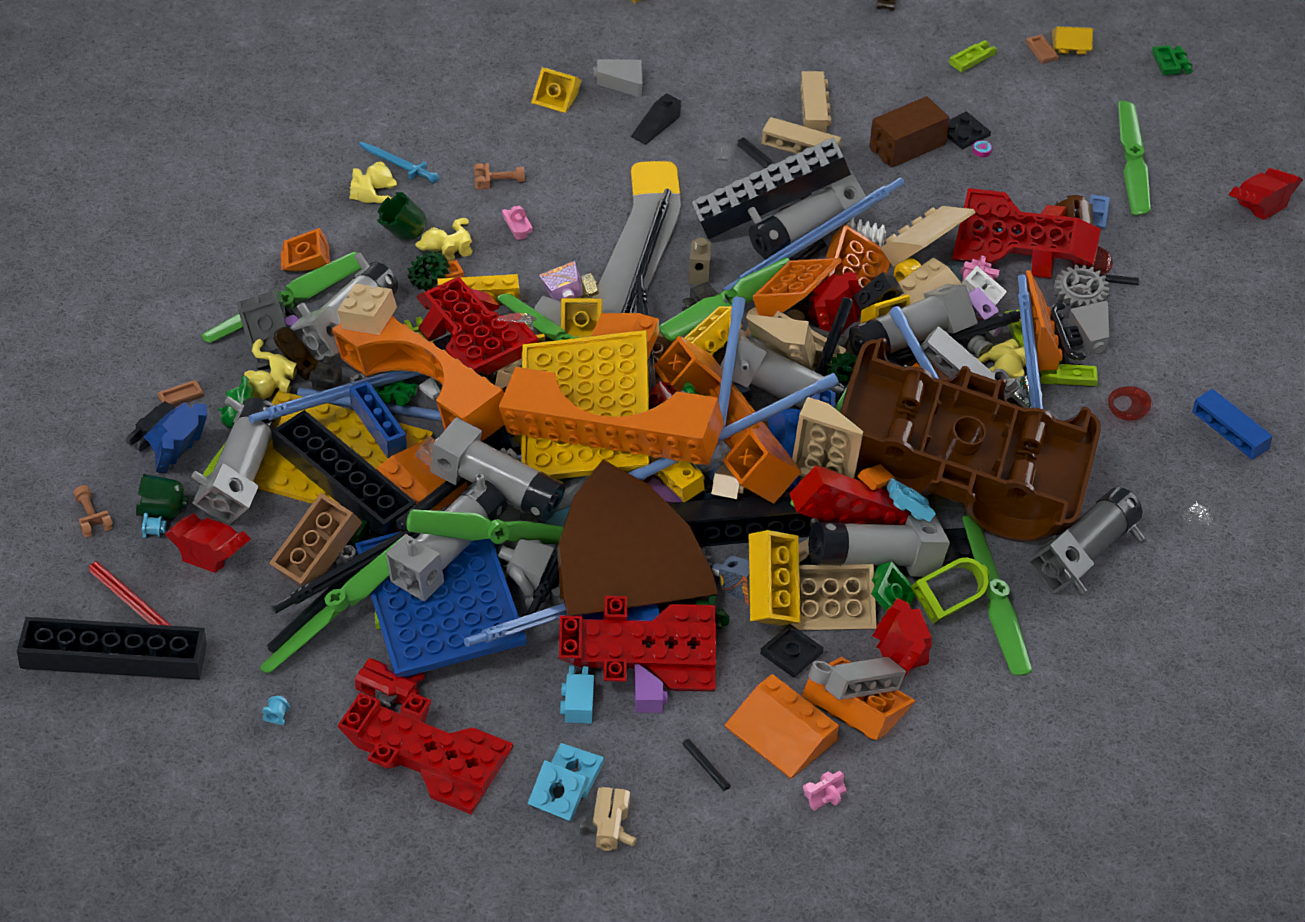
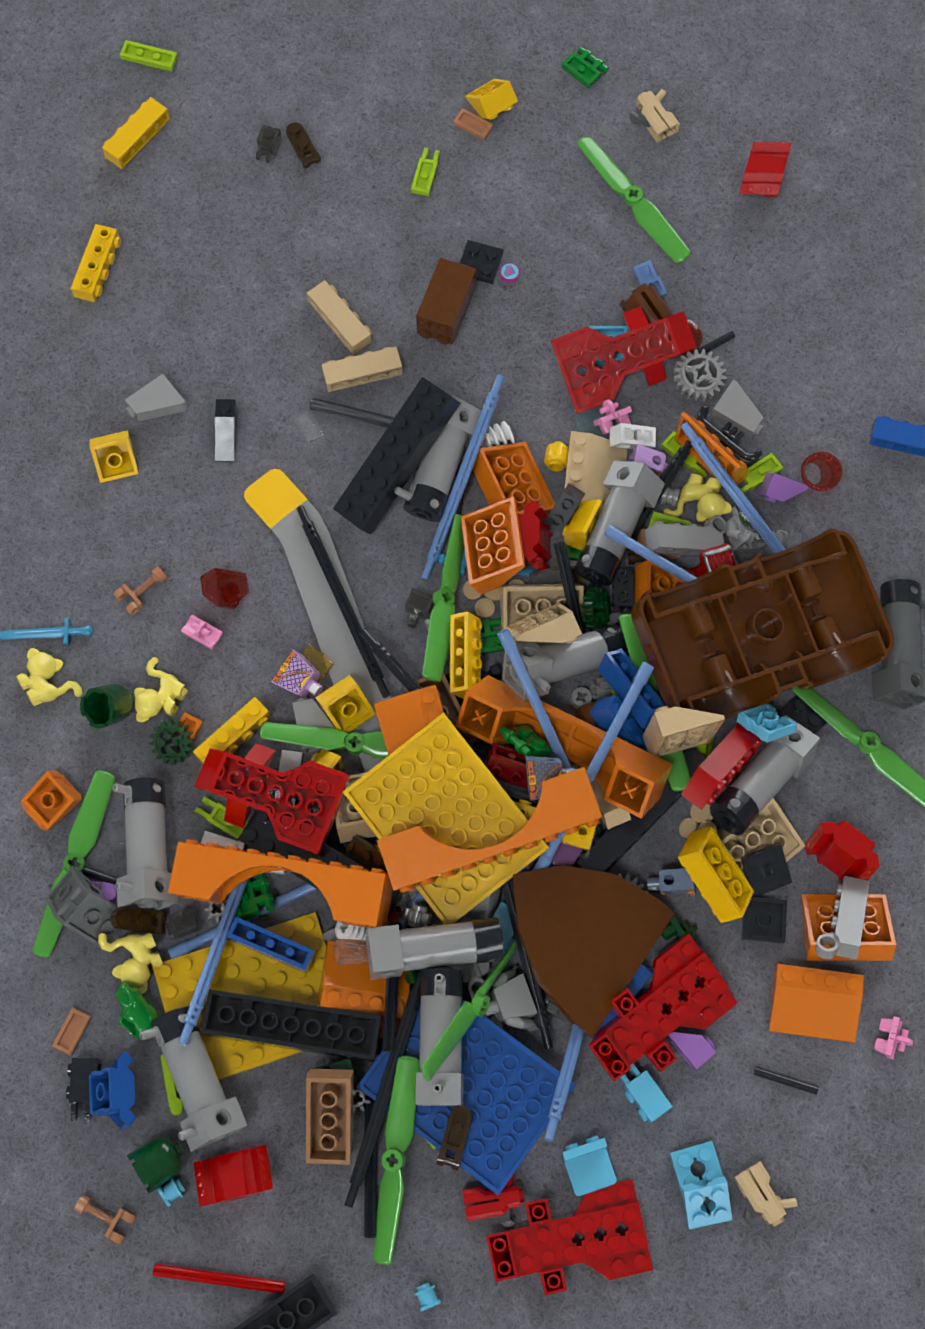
camera: 35 degrees left, 25 degrees up
tan piece [337,283,397,335] -> none
clear bar [497,313,537,330] -> none
dark tan torso [688,238,711,286] -> none
orange tile [858,464,895,490] -> none
green plate [871,561,915,611] -> none
tan slope [880,206,976,267] -> none
lime window [911,558,989,624] -> none
none -> clear red slope [200,568,249,609]
none -> dark brown plate [437,1106,472,1171]
none -> medium azure bracket [561,1136,617,1196]
none -> tan piece [629,89,680,142]
none -> black plate [740,843,793,897]
none -> medium lavender slope [758,472,808,504]

